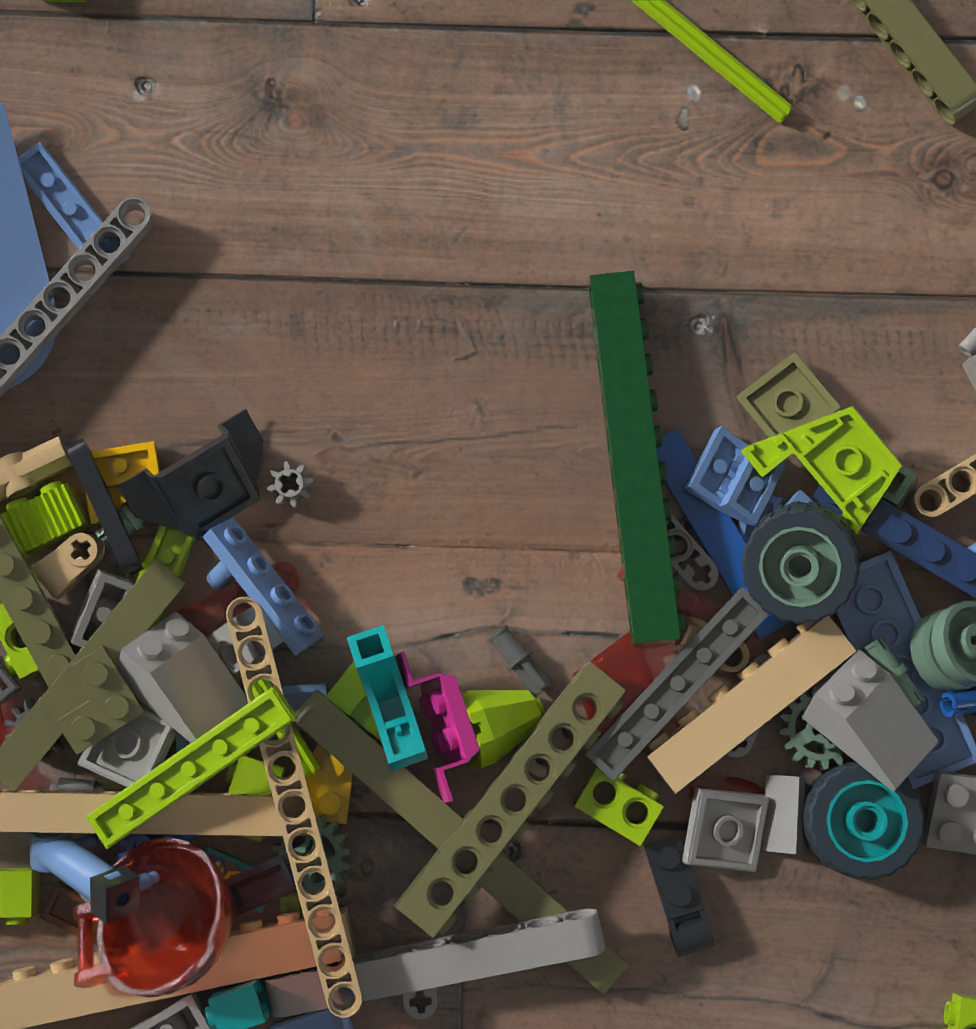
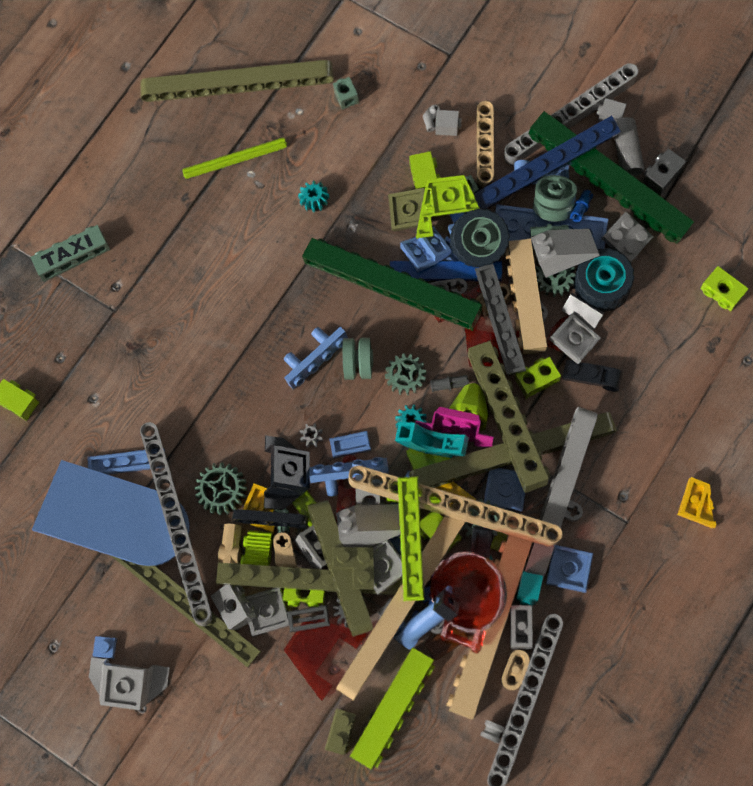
camera: 45 degrees left, 10 degrees down
none -> sand green gear [194,462,247,515]
none -> medium blue plate [284,327,348,390]
none -> teal gear [298,180,330,213]
none -> medium blue tile [330,431,371,458]
none -> sand green brick [333,77,359,110]
none -> sand green wheel [343,337,373,380]
none -> sand green gear [385,353,426,395]
none -> teal gear [395,404,427,428]
none -> lime brick [409,151,440,189]
none -> medium blue tile [484,468,525,512]

